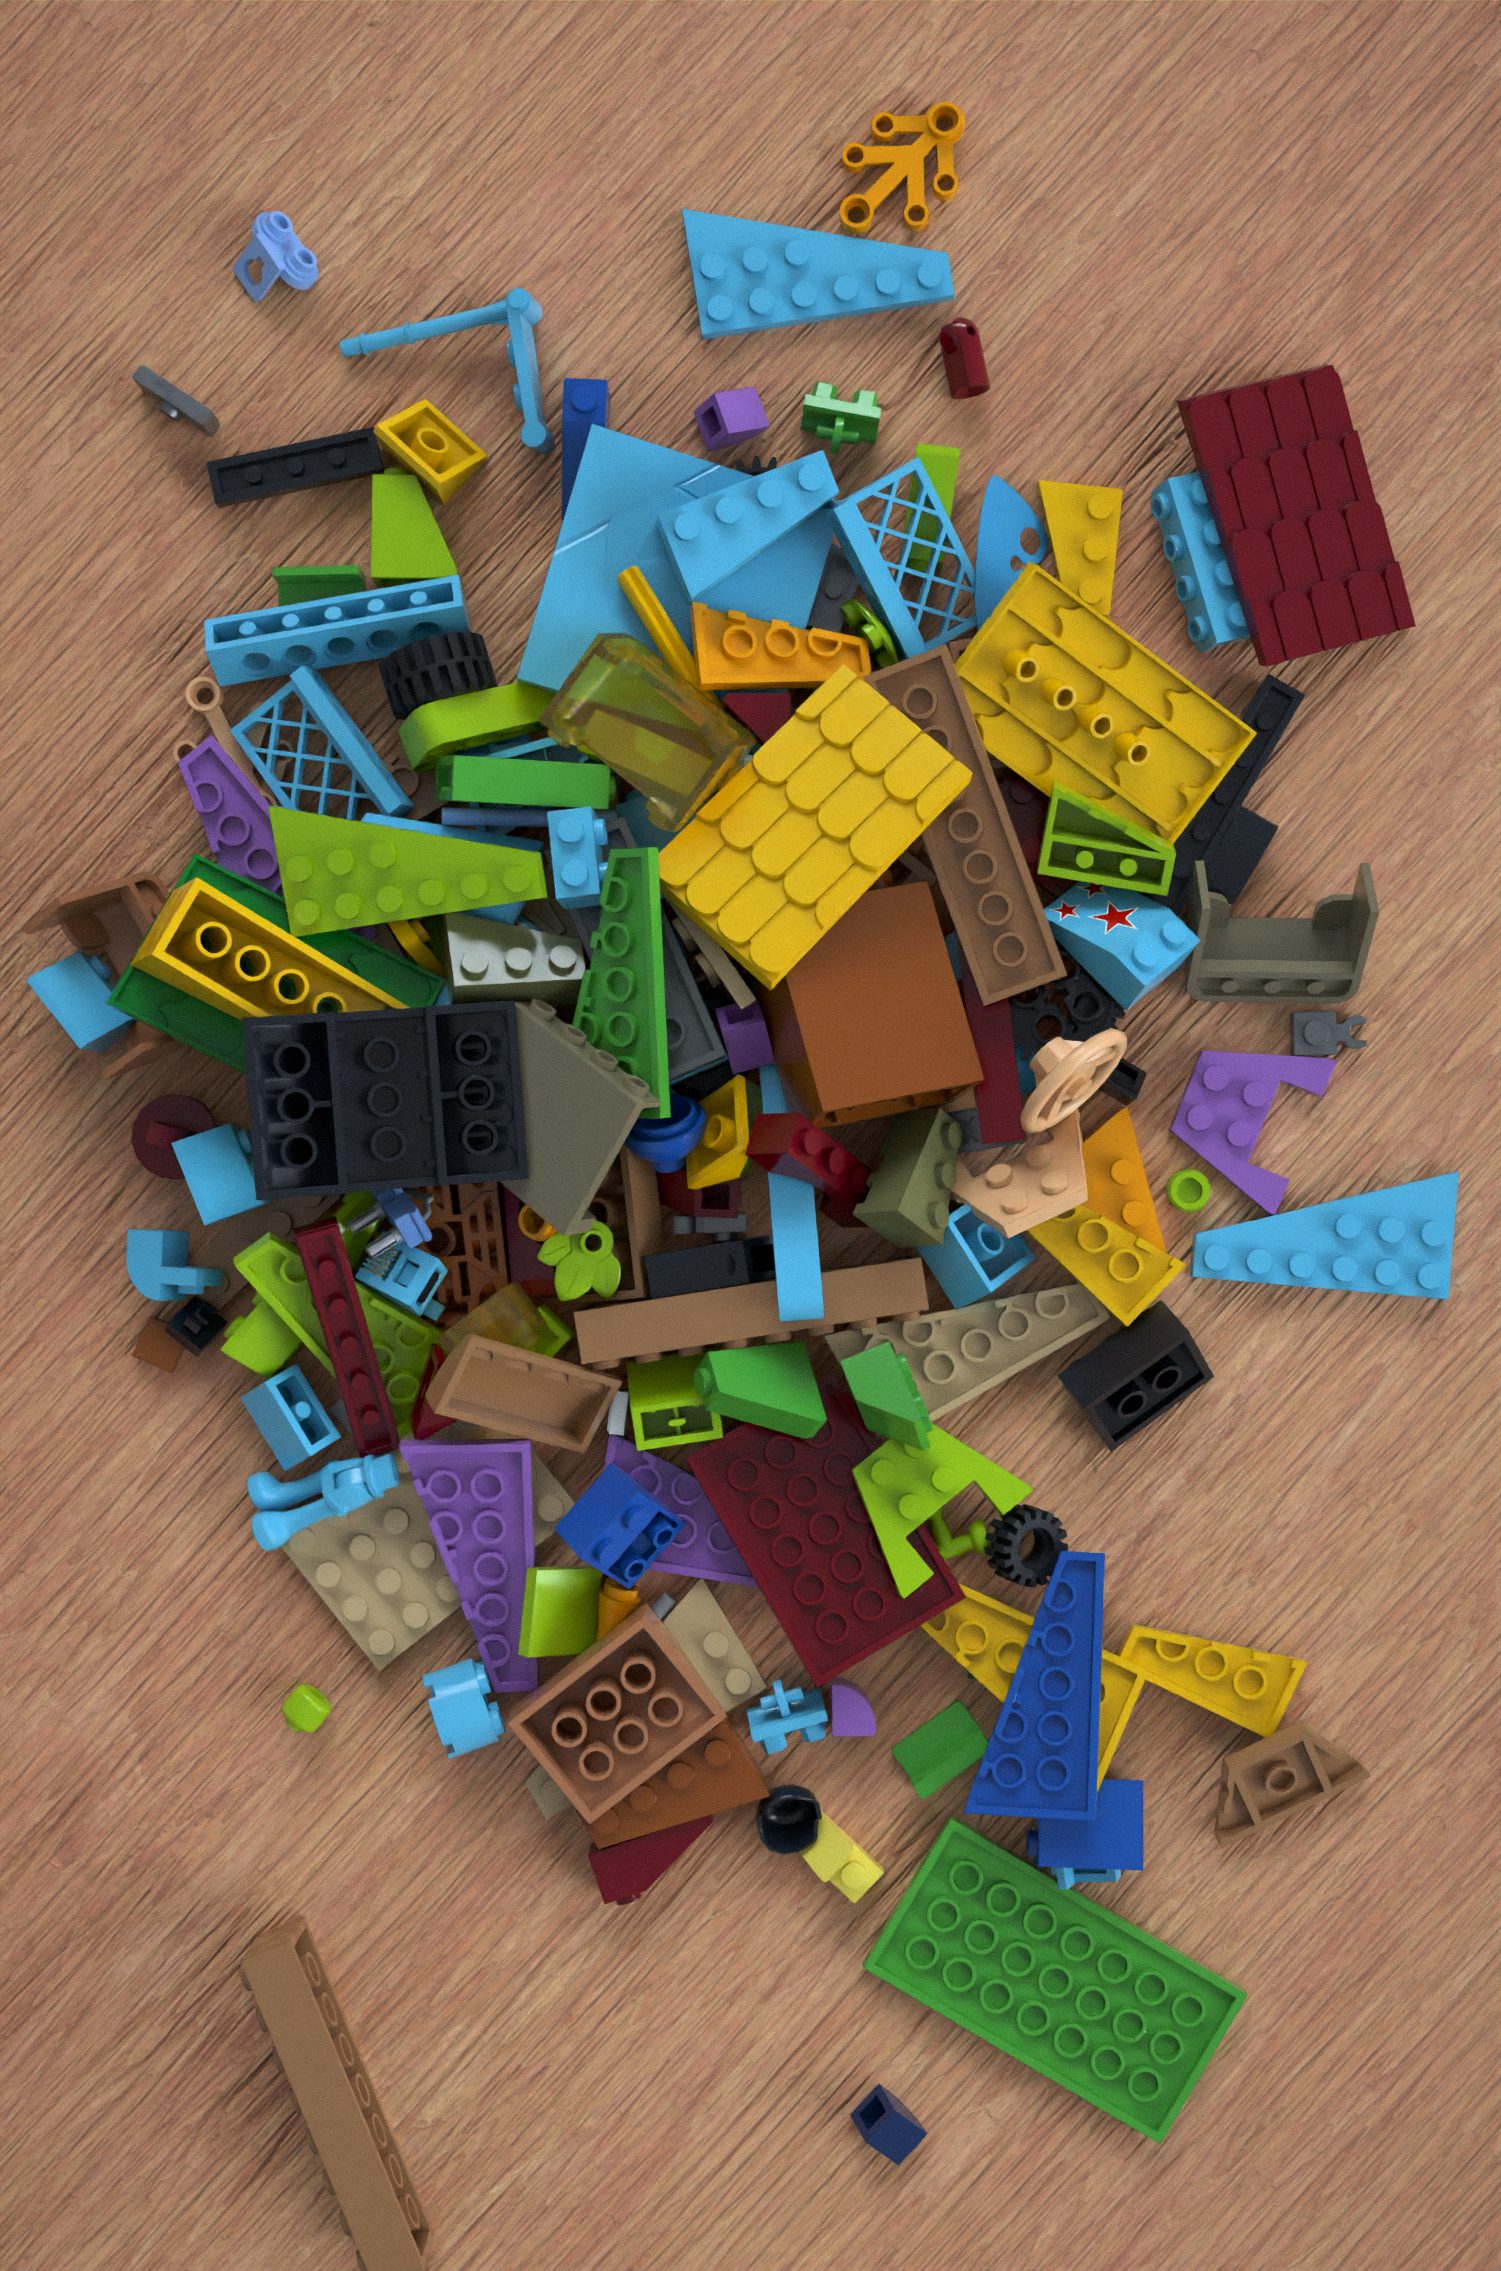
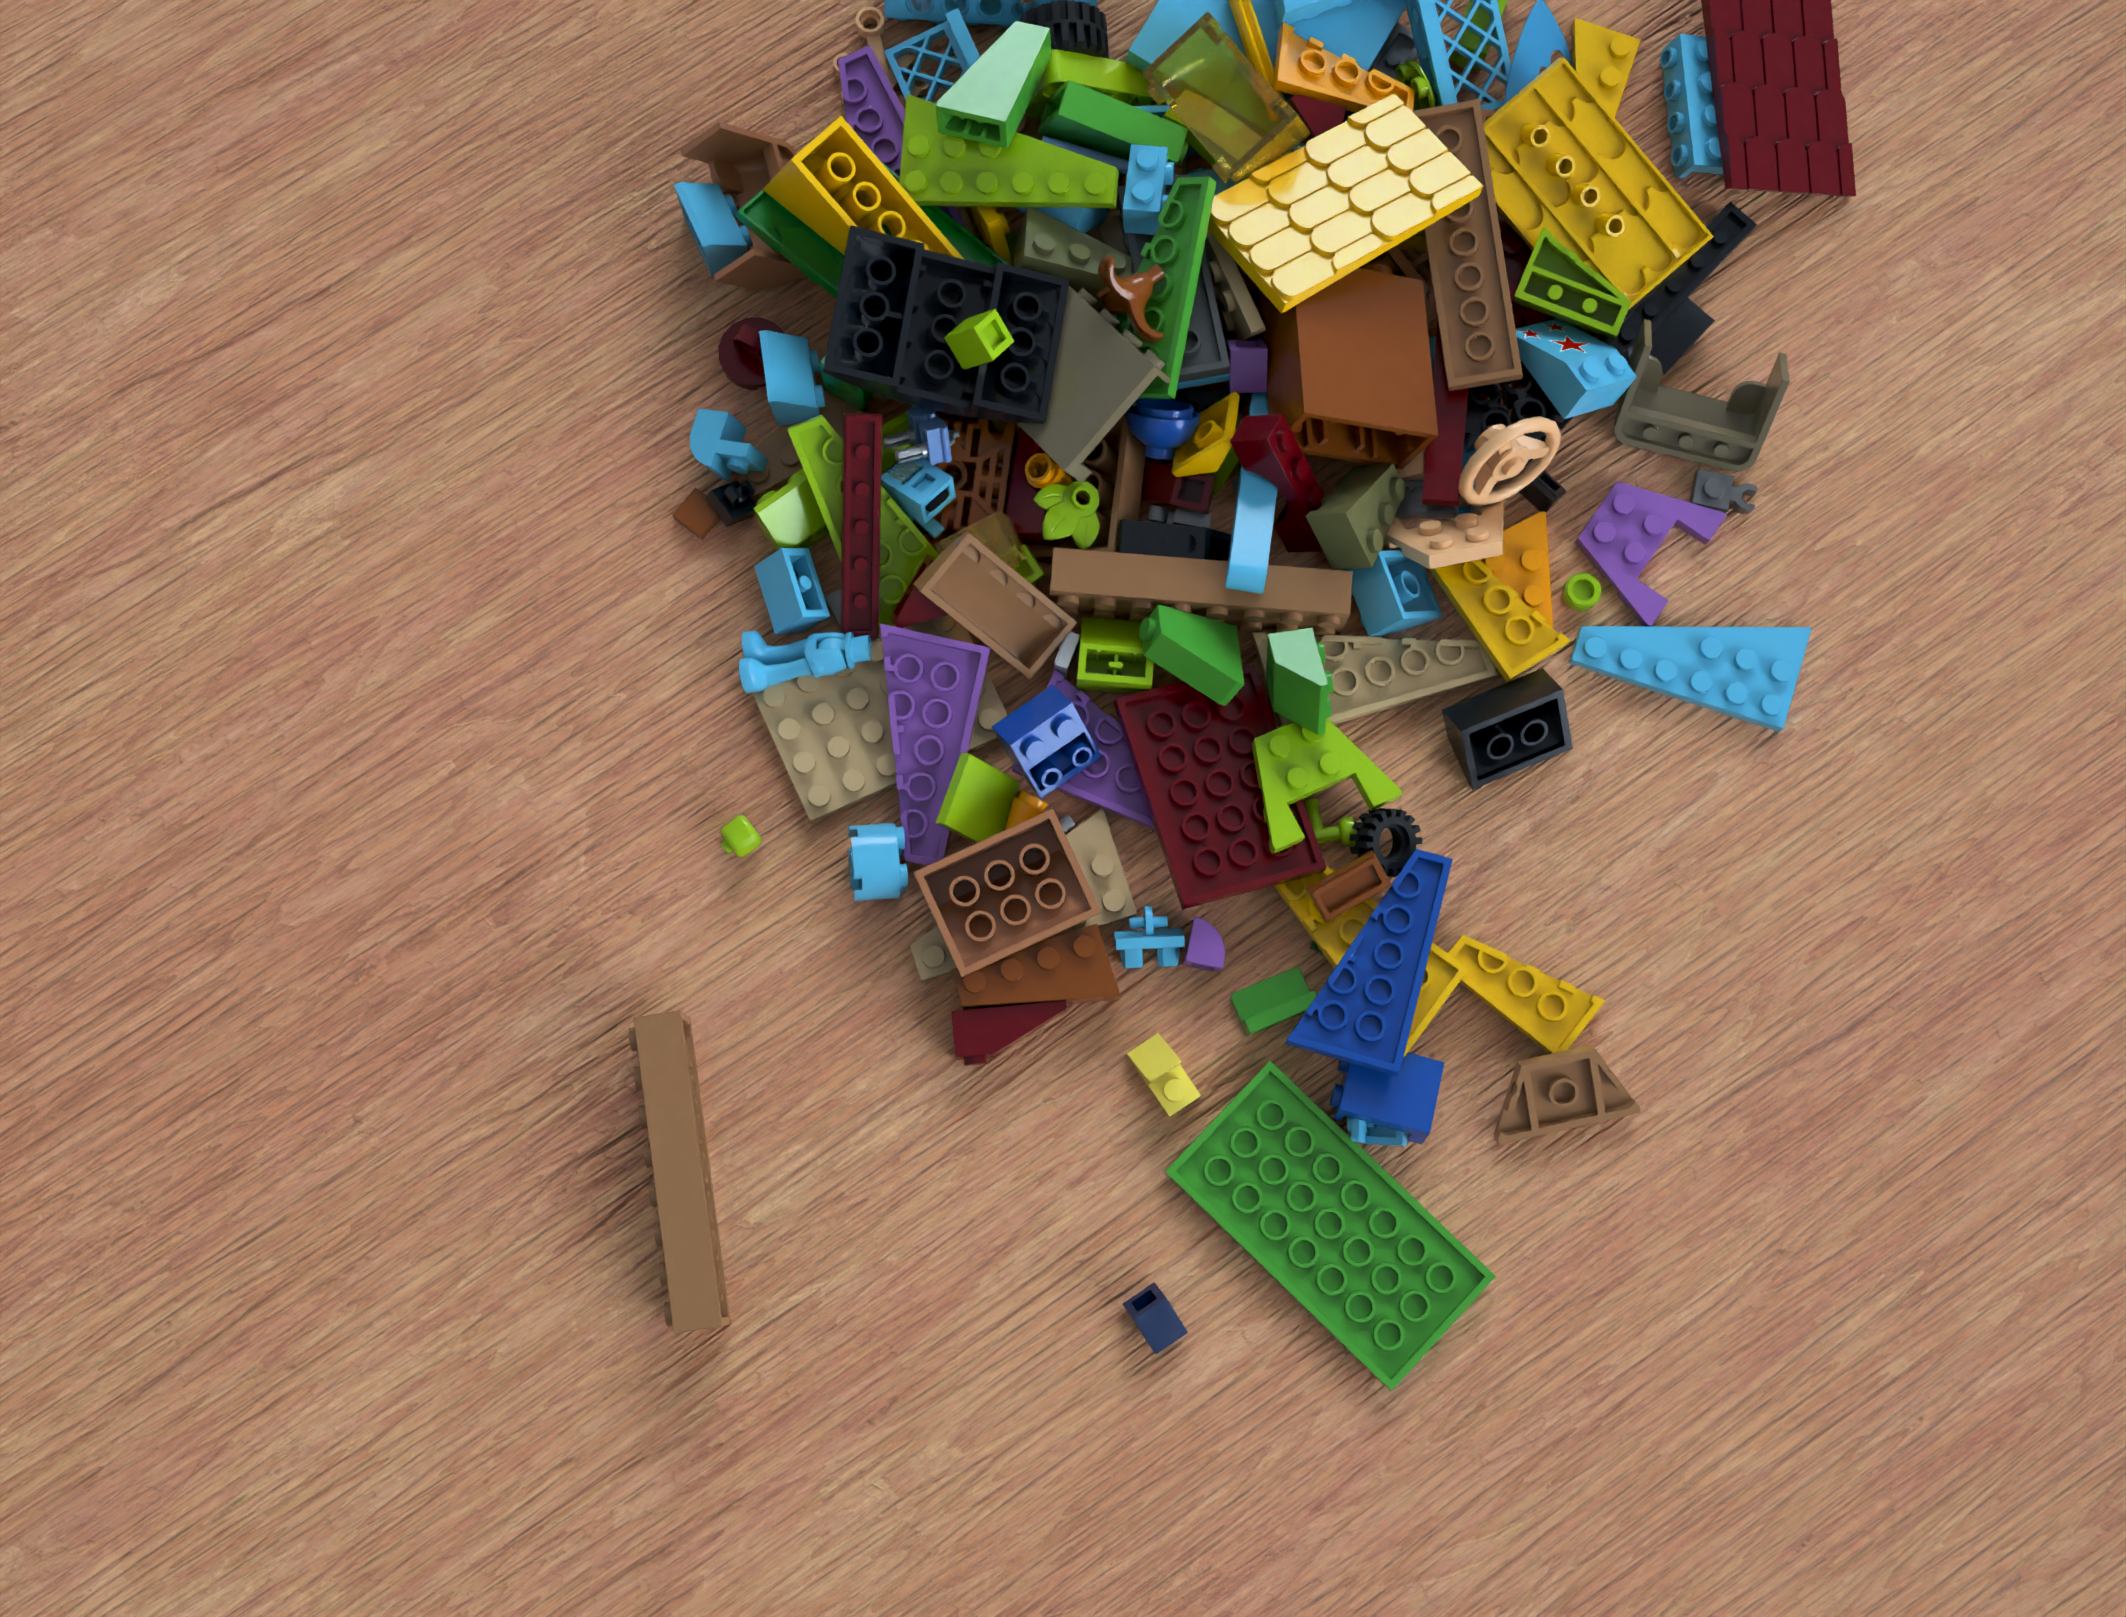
camera: 10 degrees right, 10 degrees down
black hair [756,1784,822,1854] -> none
none -> slope [935,21,1052,149]
none -> lime panel [944,309,1014,369]
none -> dark orange piece [1097,256,1165,342]
none -> dark orange tile [1306,850,1392,923]

